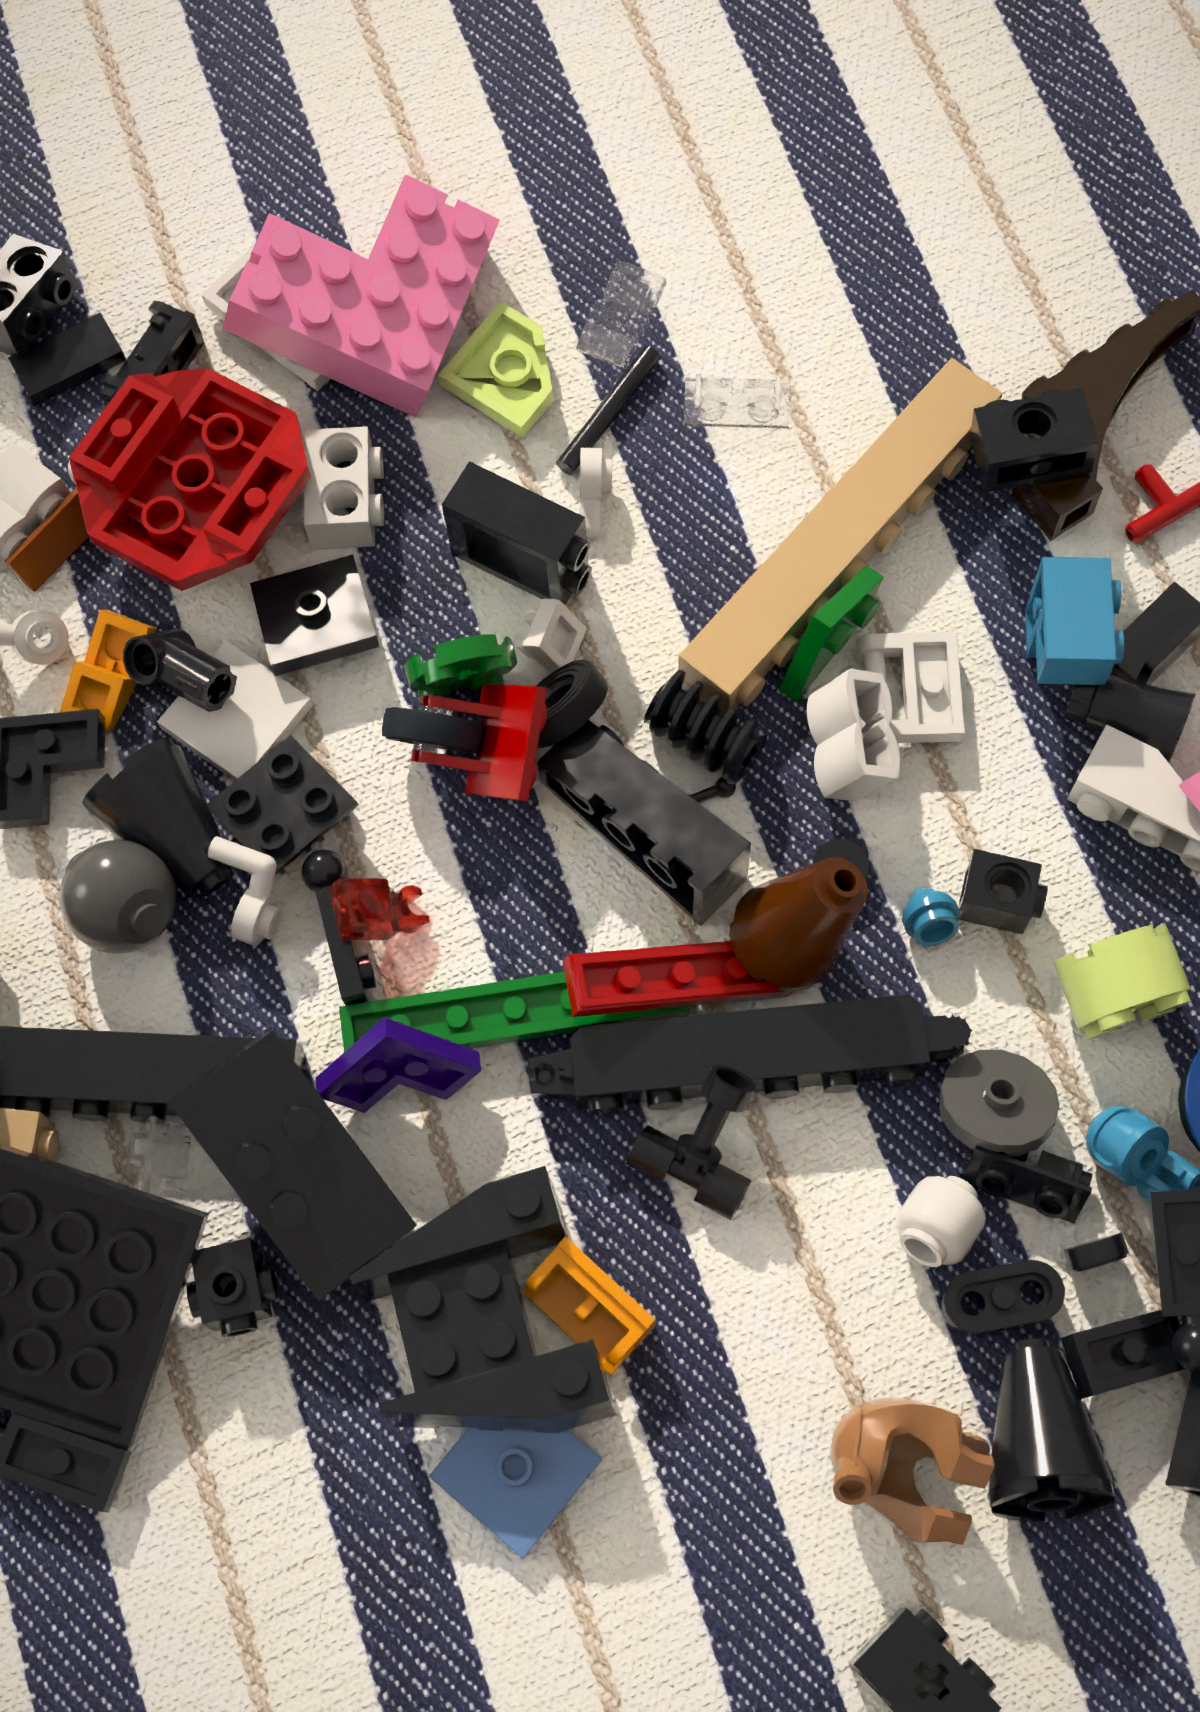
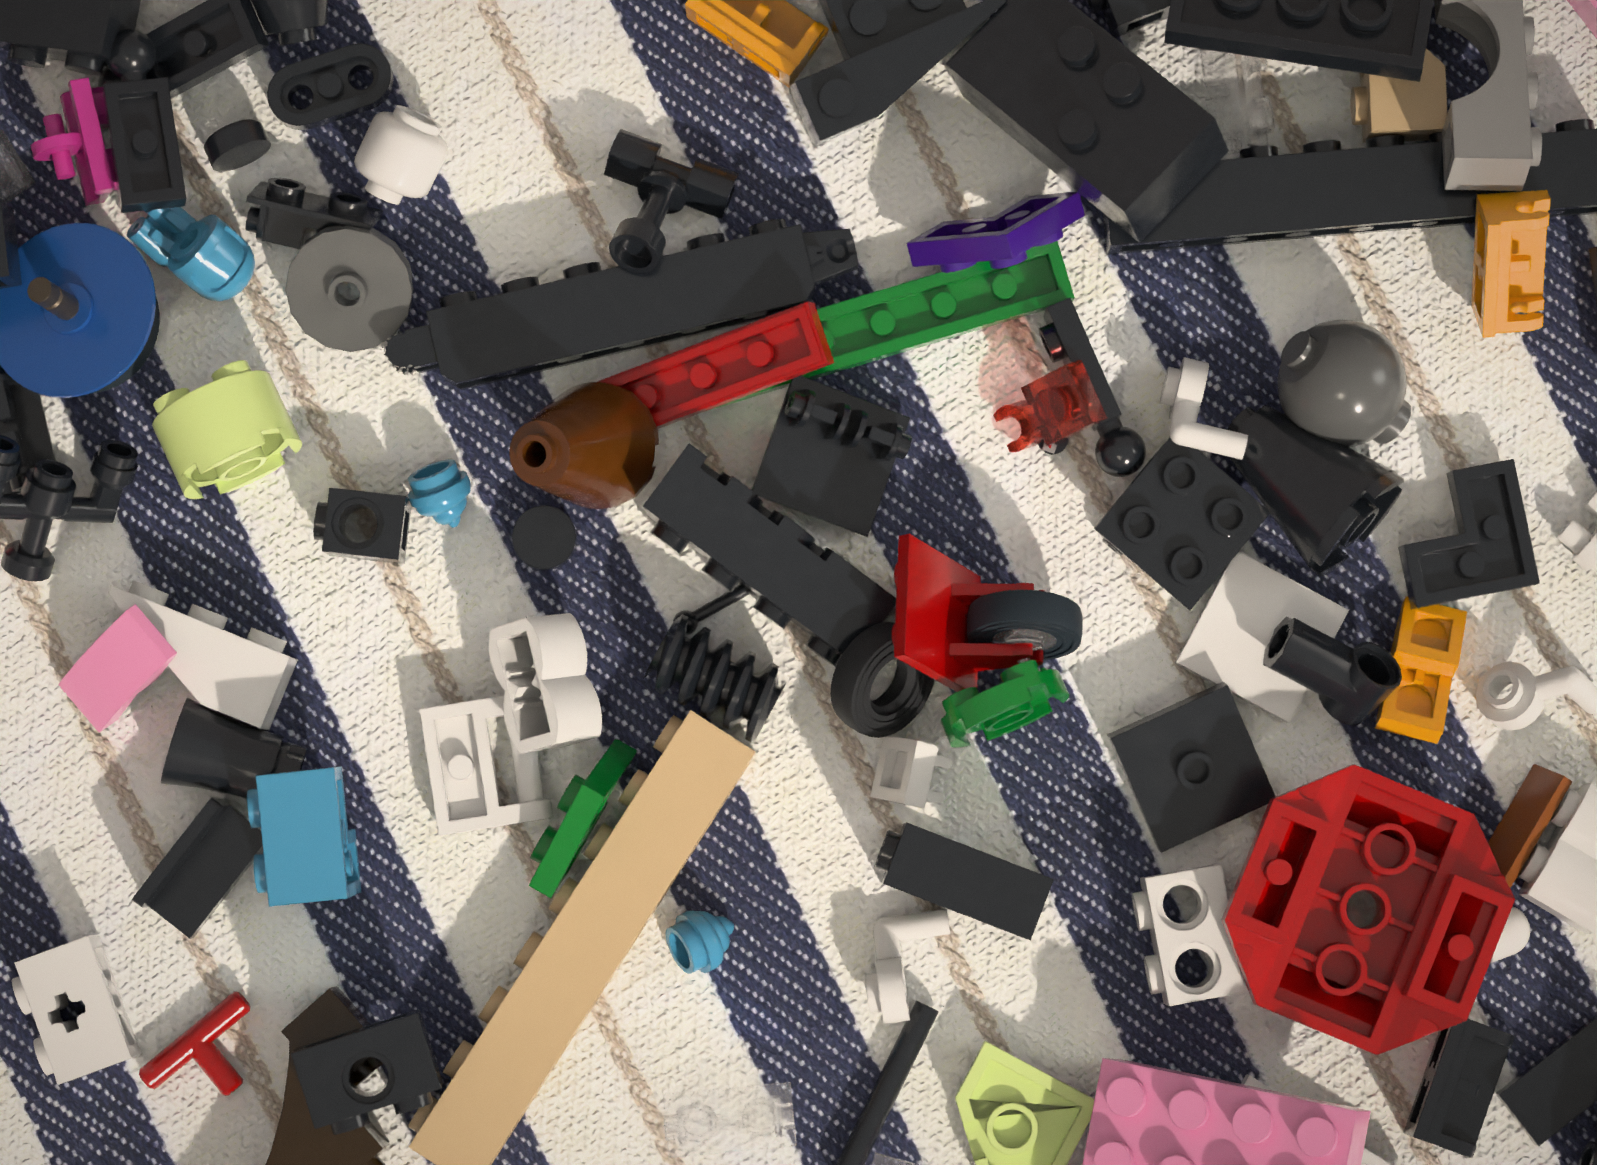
camera: 170 degrees right, 15 degrees up
none -> dark azure plate [665,911,734,974]
none -> black hinge [752,376,912,537]

